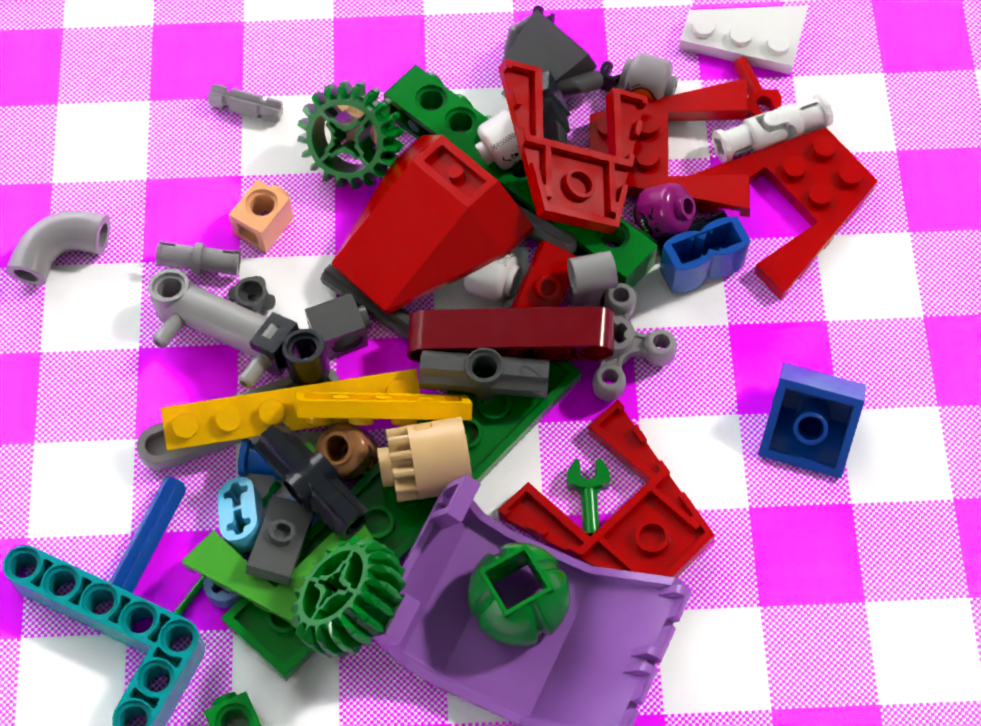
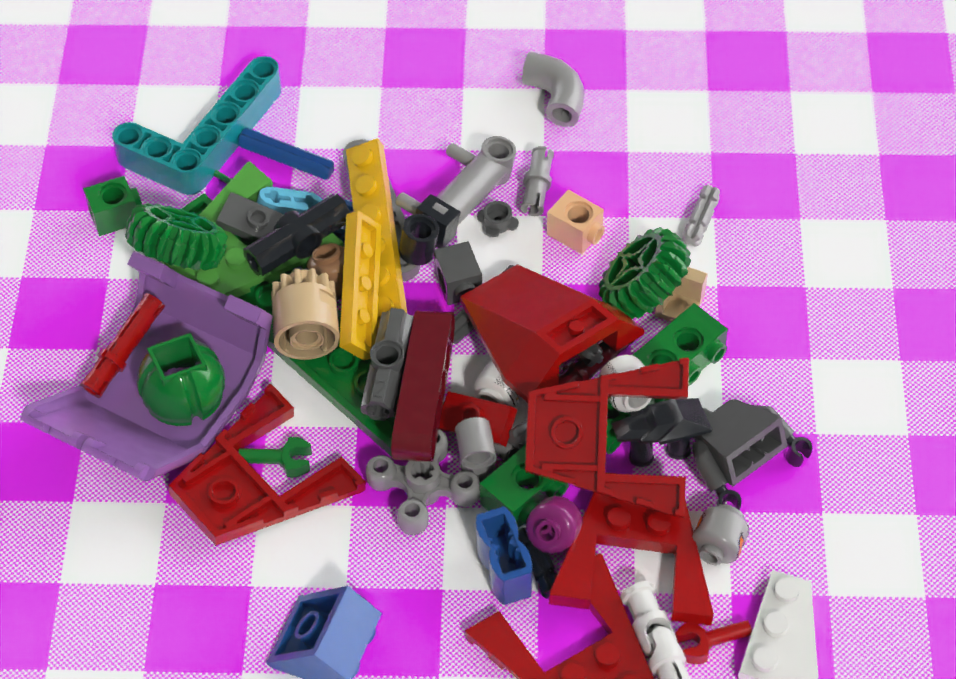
camera: 95 degrees right, 10 degrees down
none -> red pin [80,293,165,398]

